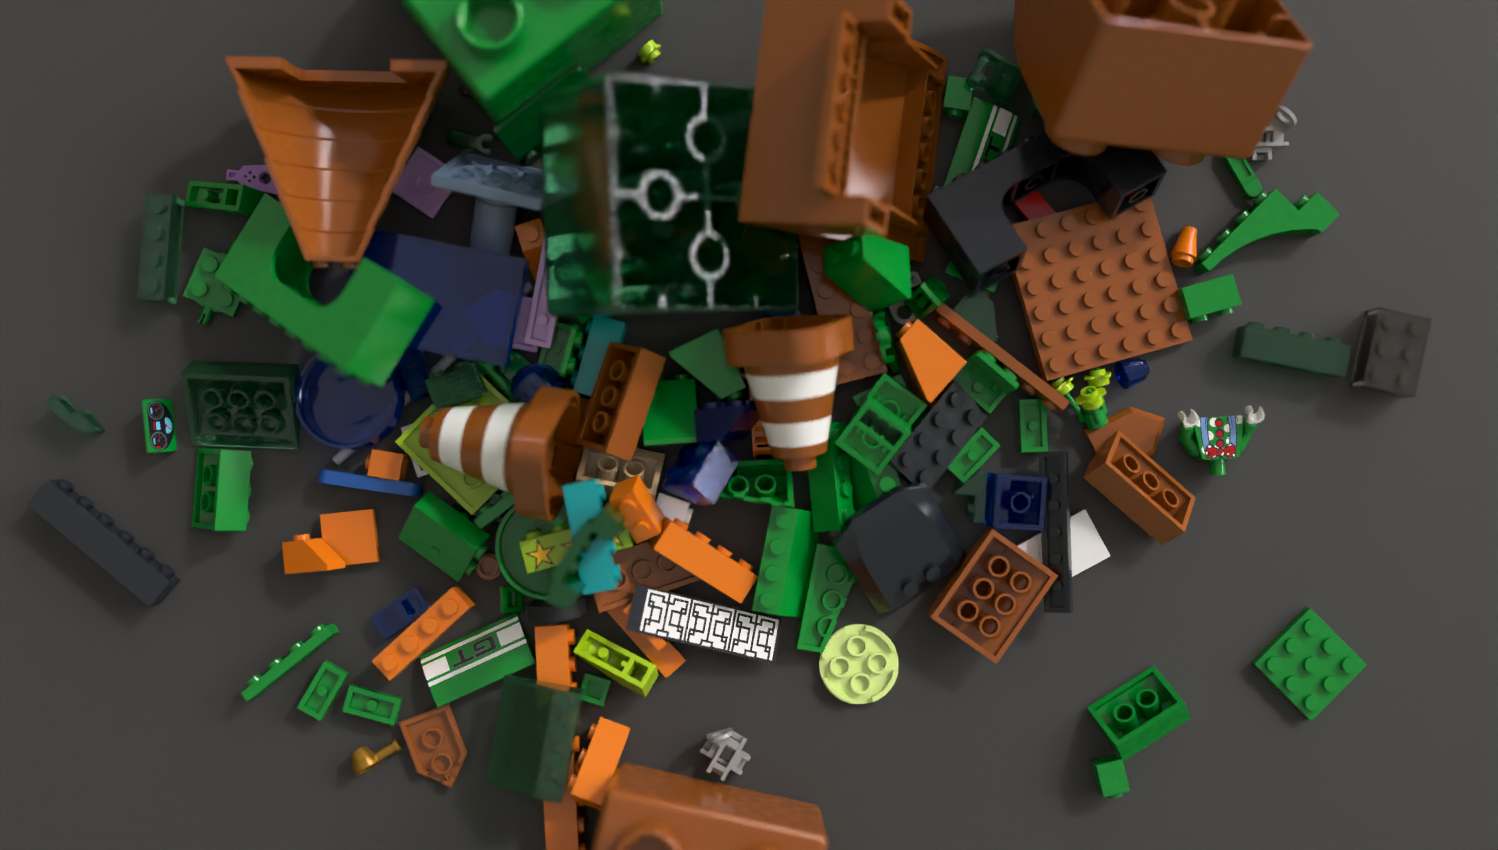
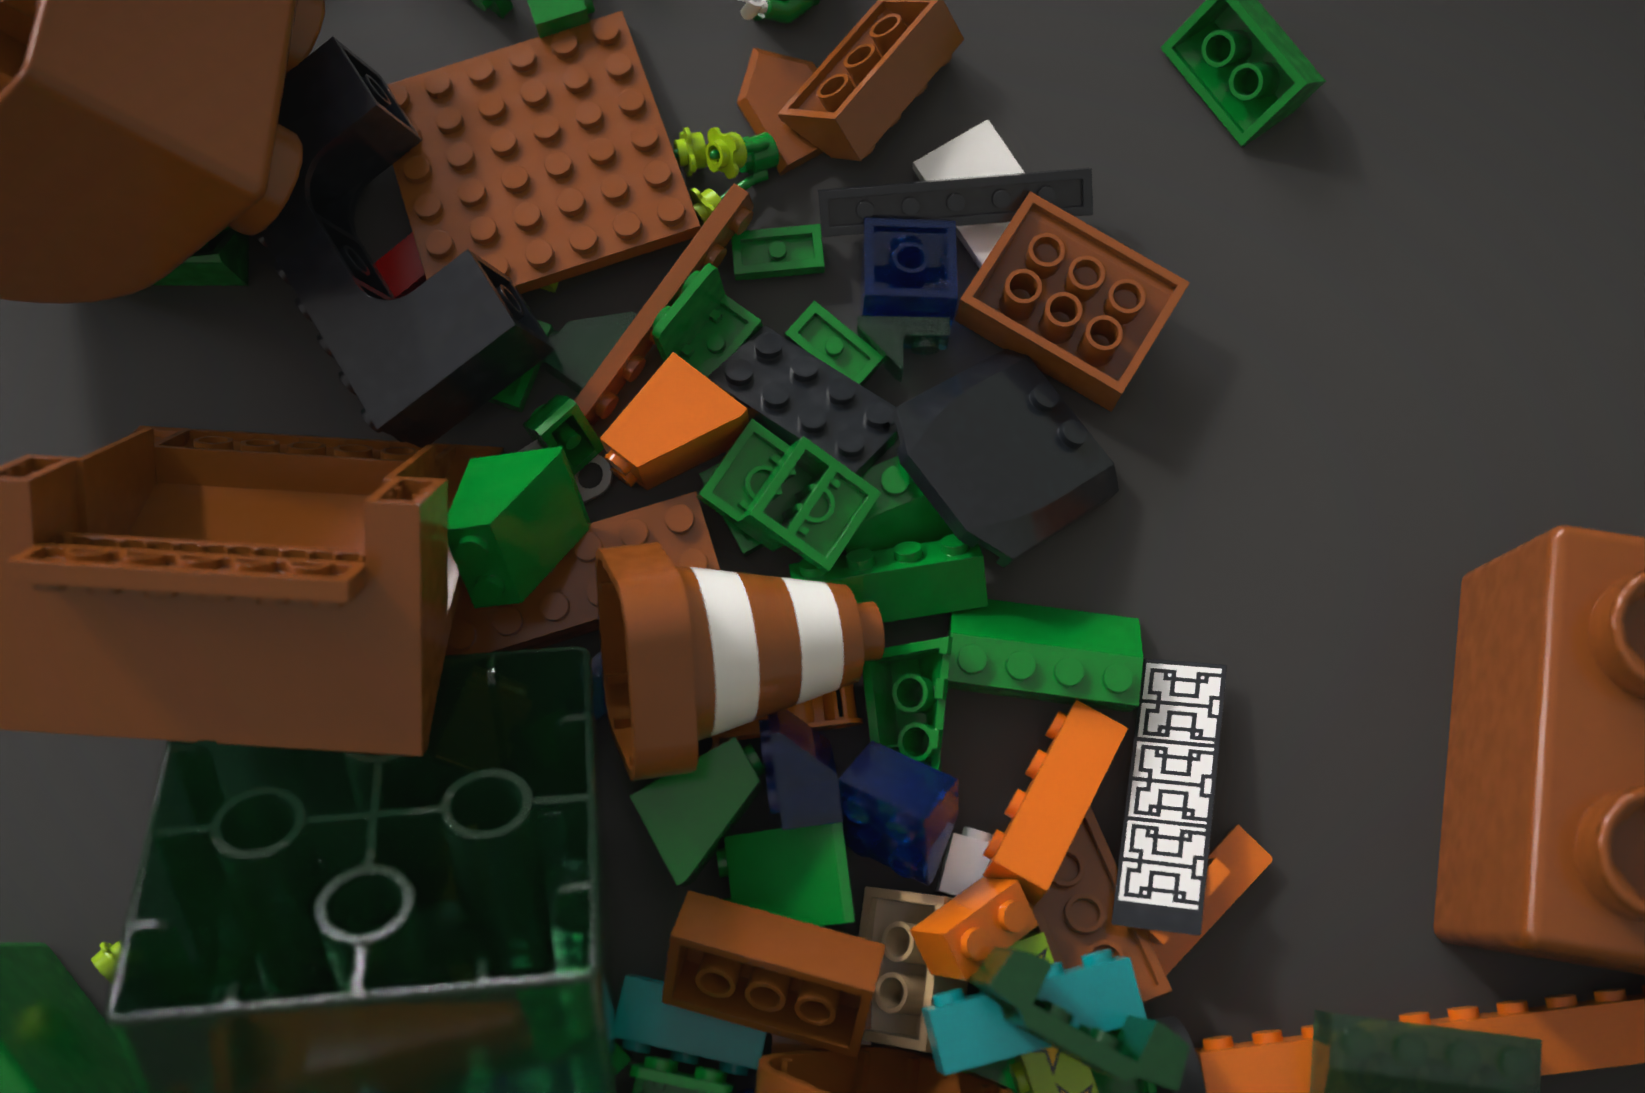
camera: 90 degrees left, 10 degrees down
orange brick [567,717,631,810] -> none
lime slope [573,629,659,698] -> none
green plate [578,672,612,706] -> none
light grey piece [700,727,751,781] -> none
green wing [795,543,856,653] -> none
yellowish green tile [819,624,899,704] -> none
green tile [872,309,901,374] -> none
green brick [941,75,974,119] -> none
green slope [942,98,1021,187] -> none
clear green plate [966,48,1022,106] -> none
green brick [1090,754,1130,799] -> none
clear blue hat [1114,358,1150,390] -> none
orange cone [1170,226,1197,268] -> none

